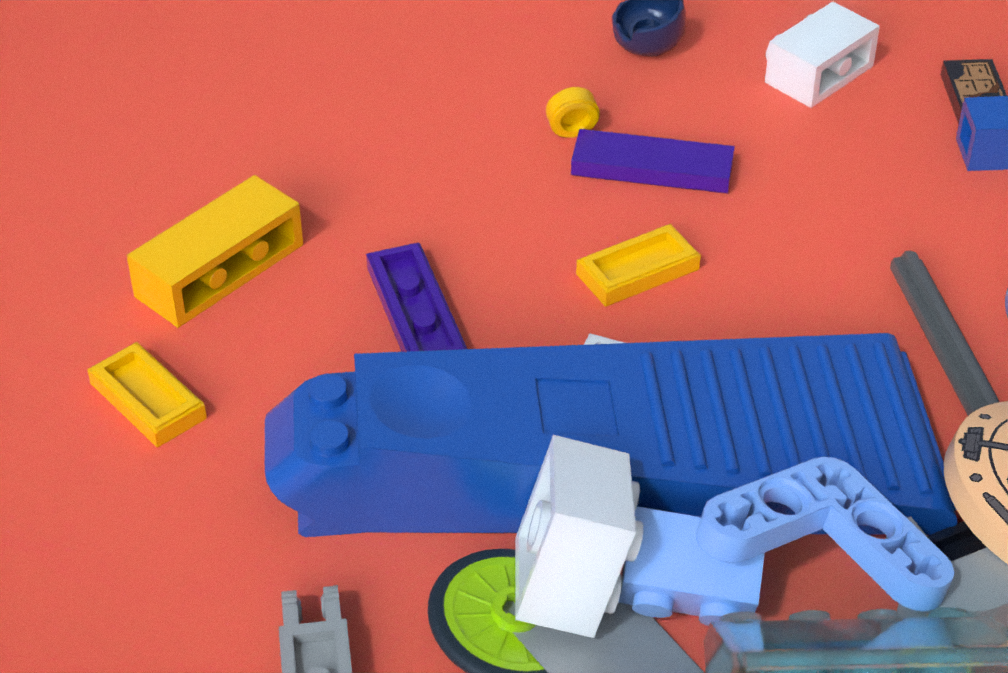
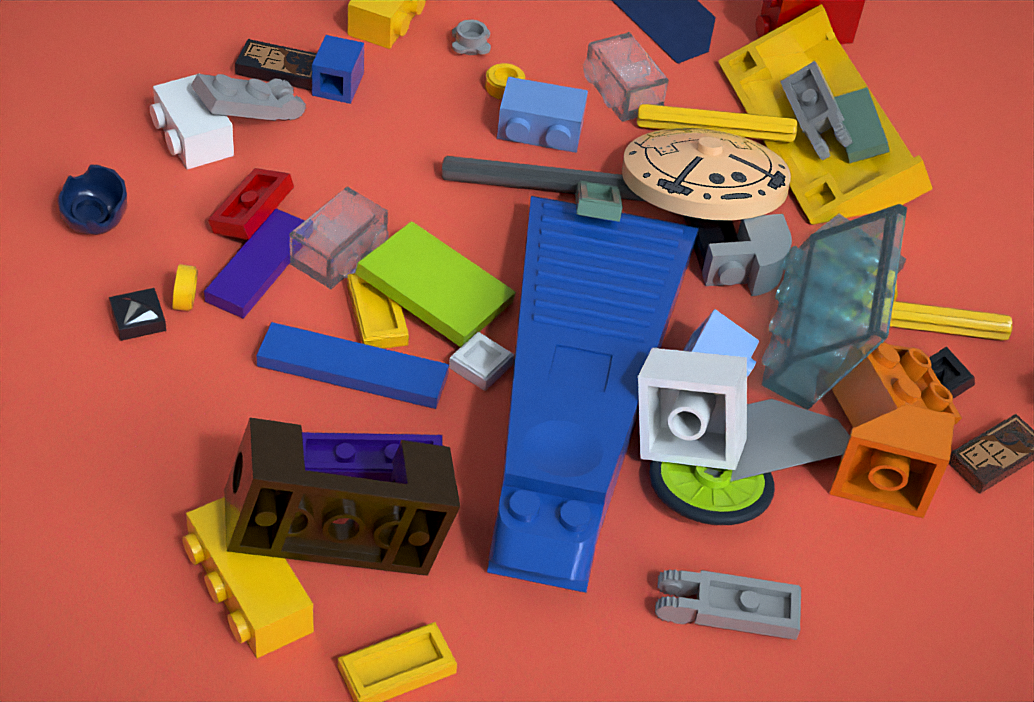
camera: 80 degrees left, 5 degrees up
light blue beam [696,457,955,611] -> none
none -> black tile [109,288,166,341]
none -> light grey hinge [191,74,306,121]
none -> red plate [208,168,294,240]
none -> dark brown plate [224,417,460,576]
none -> blue tile [256,322,449,409]
none -> clear brick [290,186,389,289]
none -> lime tile [355,221,516,347]
none -> sand green tile [575,180,623,222]

